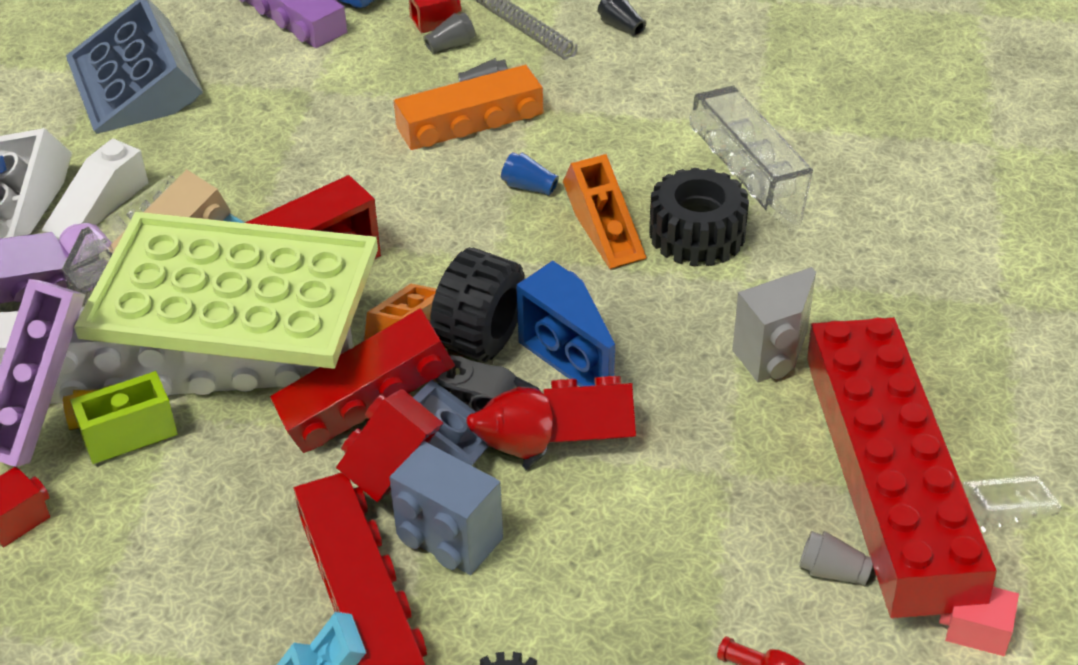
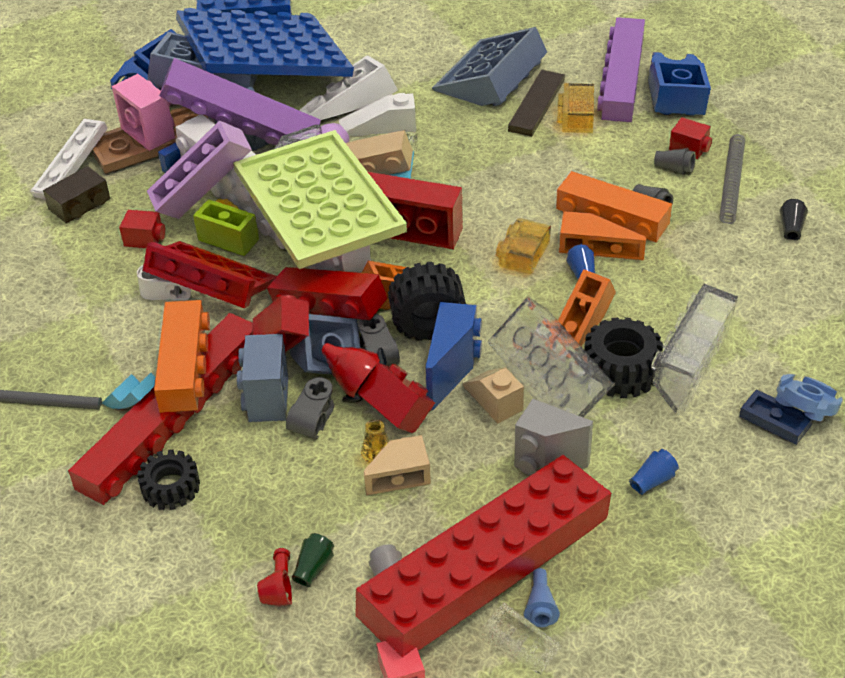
camera: 55 degrees right, 0 degrees up
none -> white piece [137,265,192,301]
none -> red fence [142,241,277,308]
none -> orange brick [154,300,210,412]
none -> dark grey piece [286,377,334,439]
none -> dark green cone [292,533,335,587]
none -> clear yellow cone [361,419,389,463]
none -> tan slope [363,435,431,495]
none -> tan slope [462,367,524,424]
none -> clear brick [487,296,614,418]
none -> clear yellow brick [496,218,551,274]
none -> dark brown tile [508,70,565,137]
none -> medium blue cone [524,568,560,627]
none -> clear yellow brick [557,83,594,133]
none -> orange slope [559,211,646,260]
none -> blue cone [629,449,679,495]
none -> dark blue plate [739,389,813,445]
none -> medium blue plate [776,374,843,421]

